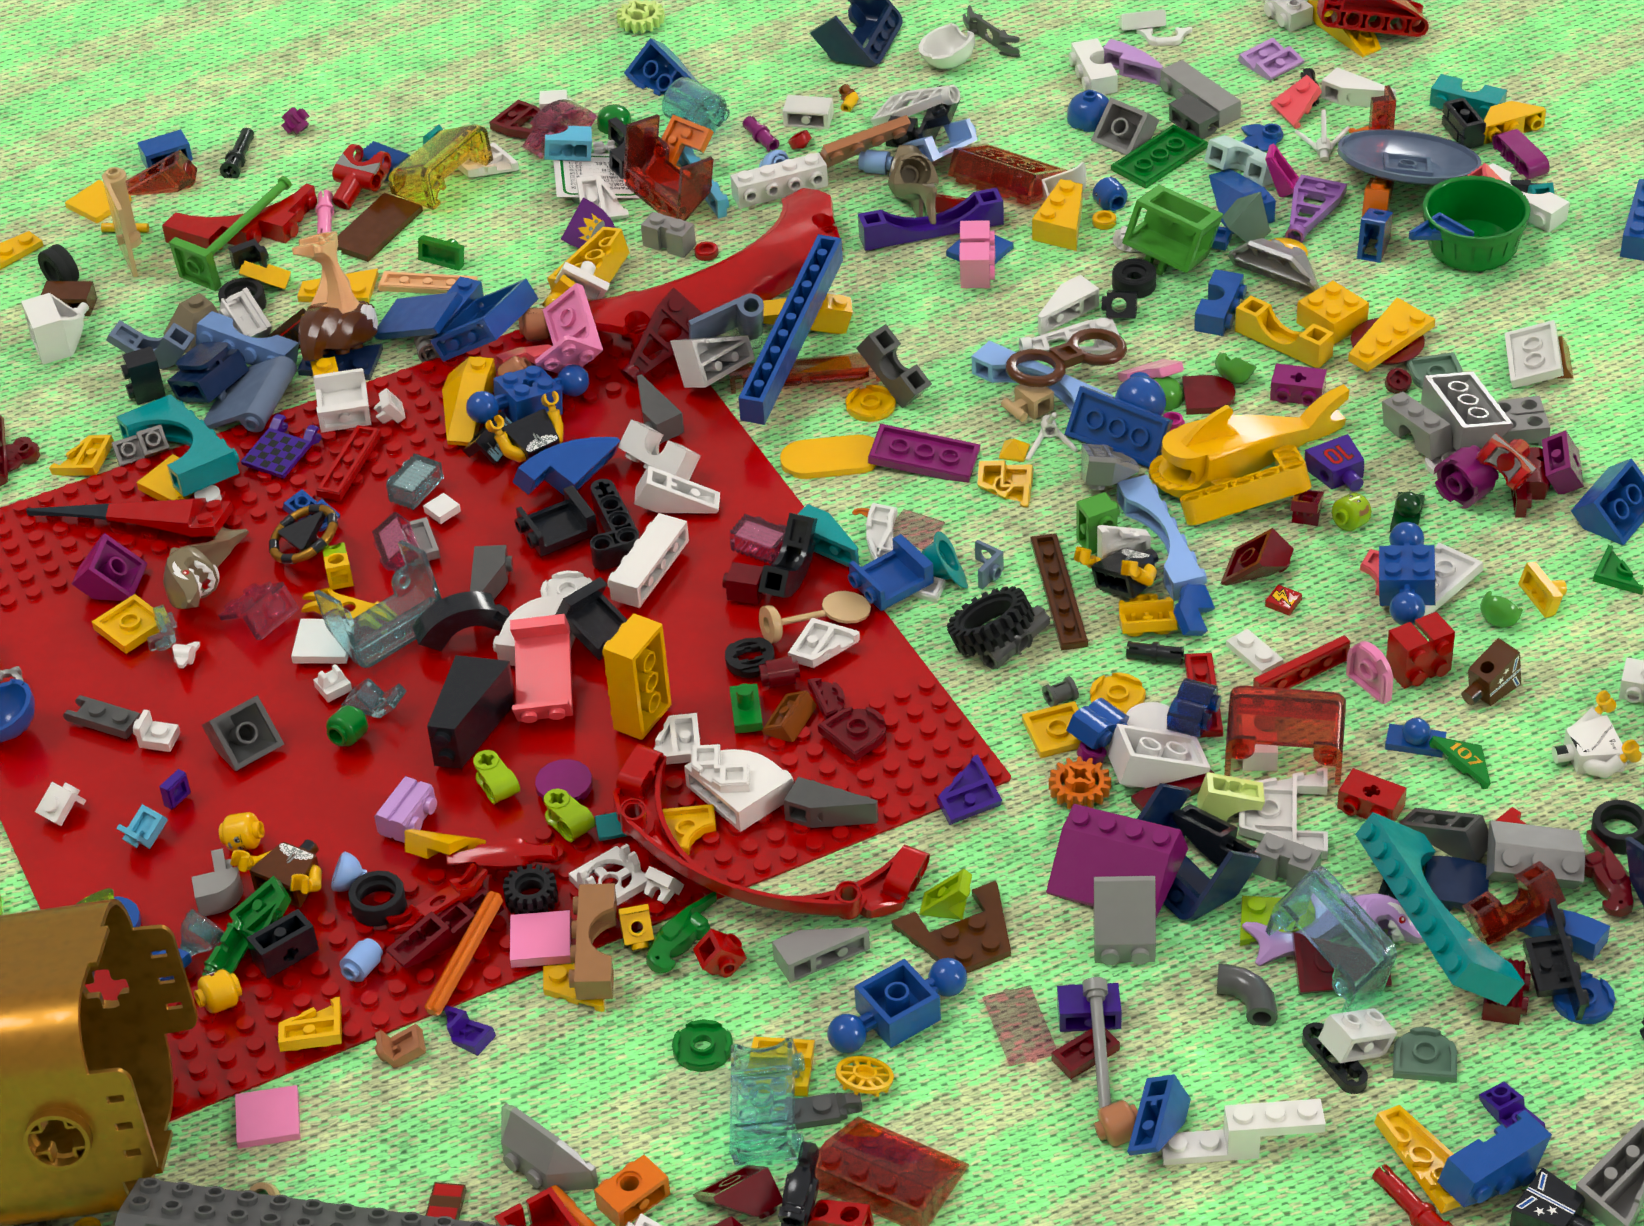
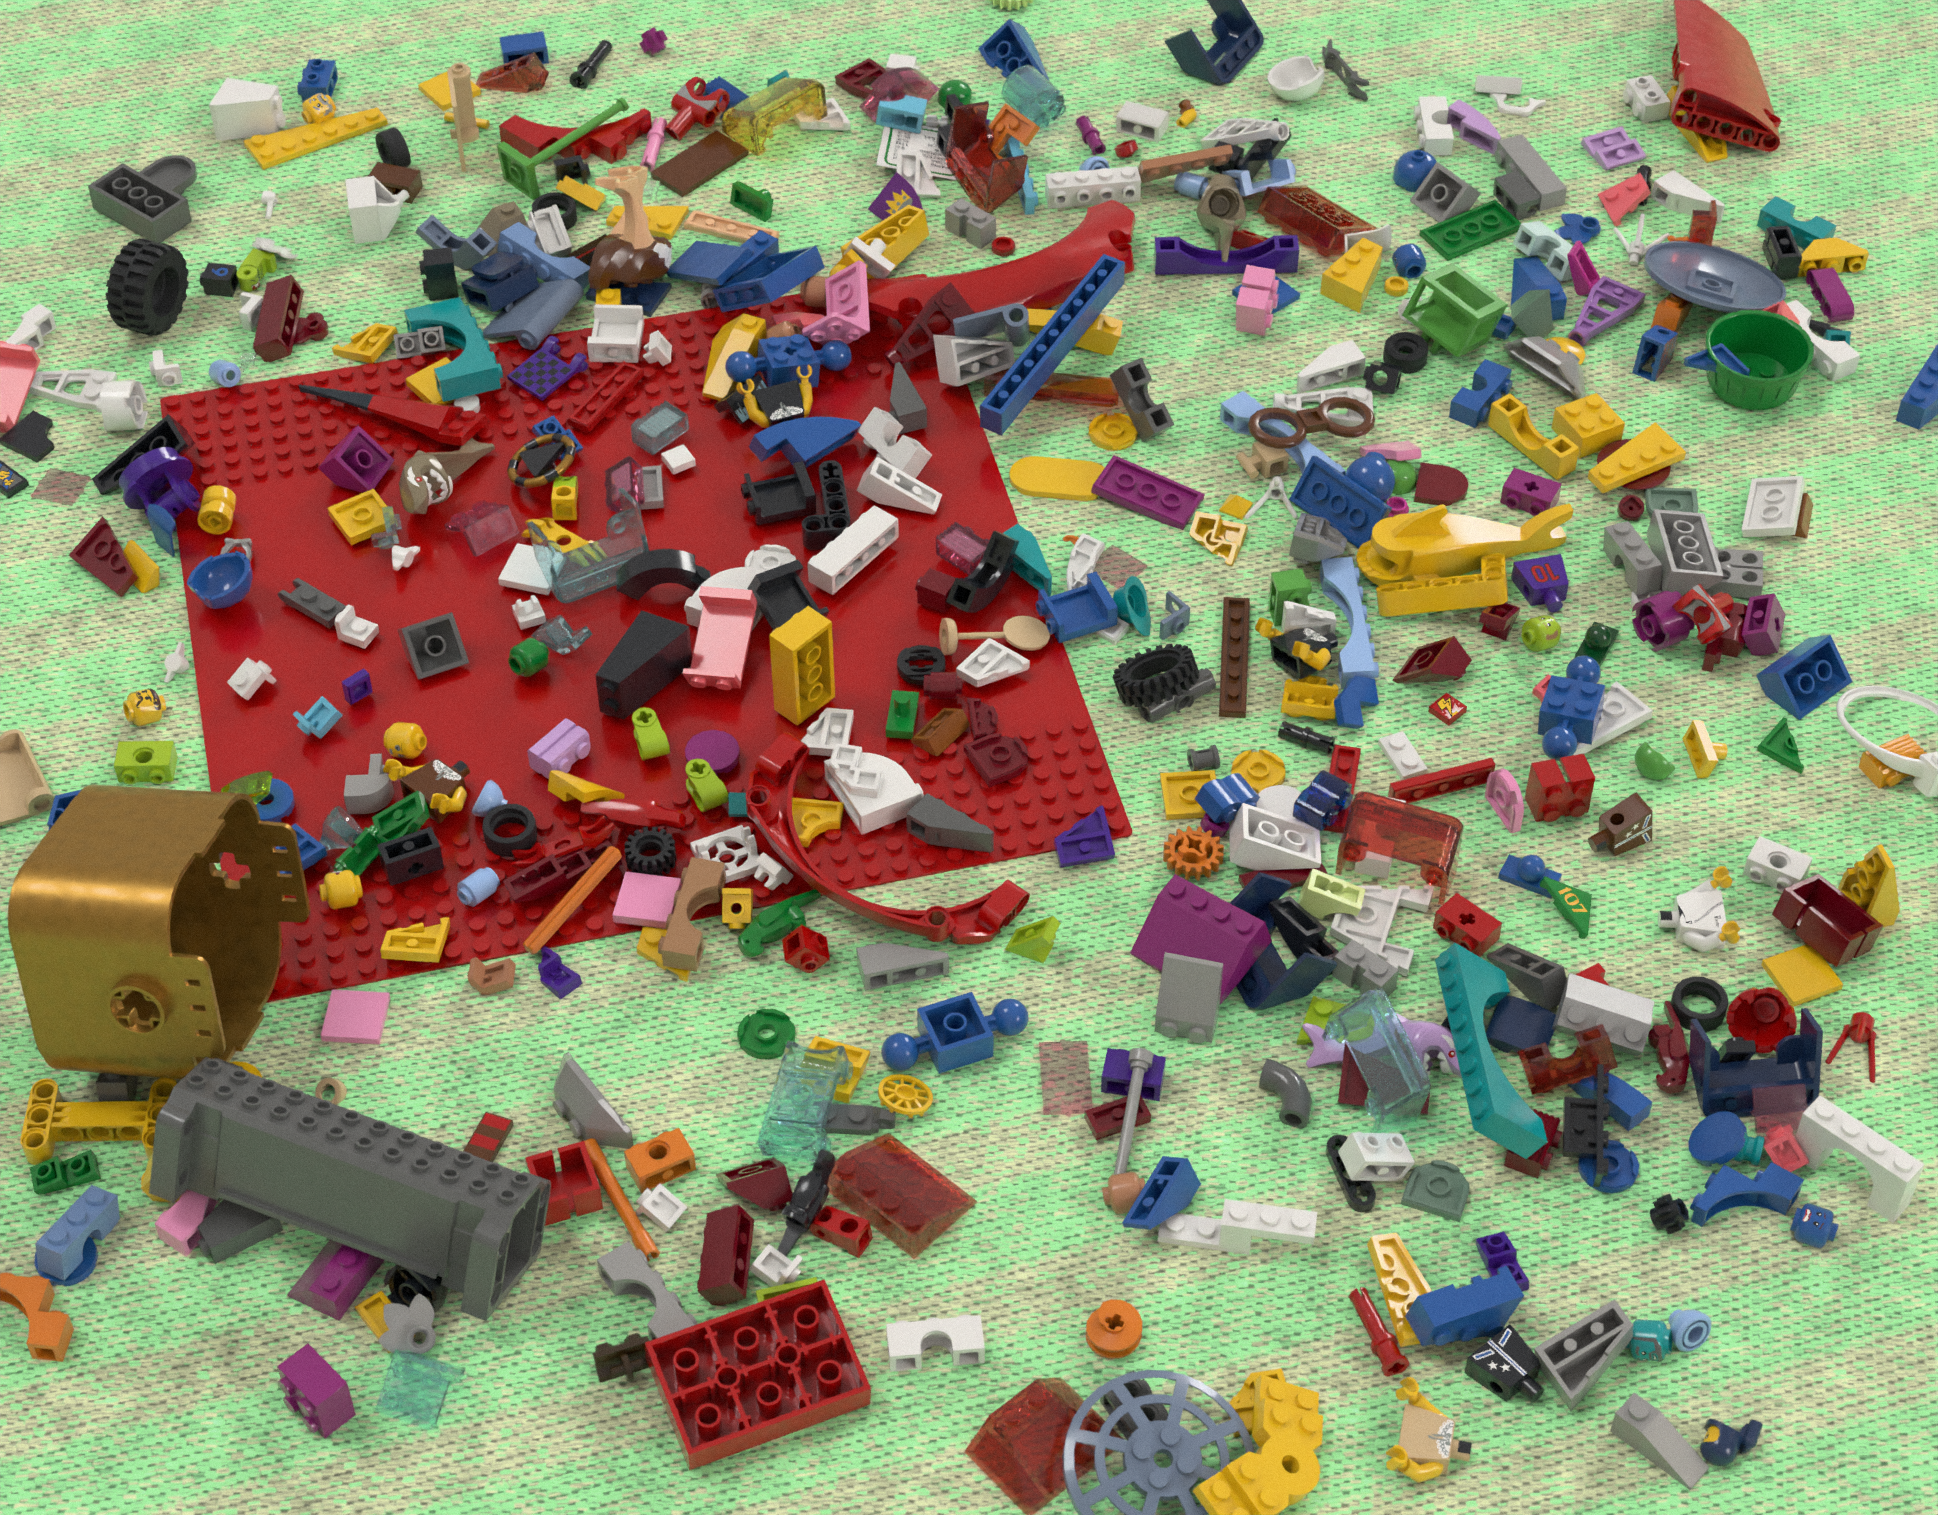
camera: 10 degrees right, 5 degrees up
dark grey slope [470,545,513,600] -> none
reddish brown wing [892,881,1011,973] -> none
bright green hair [1215,353,1257,384] -> none

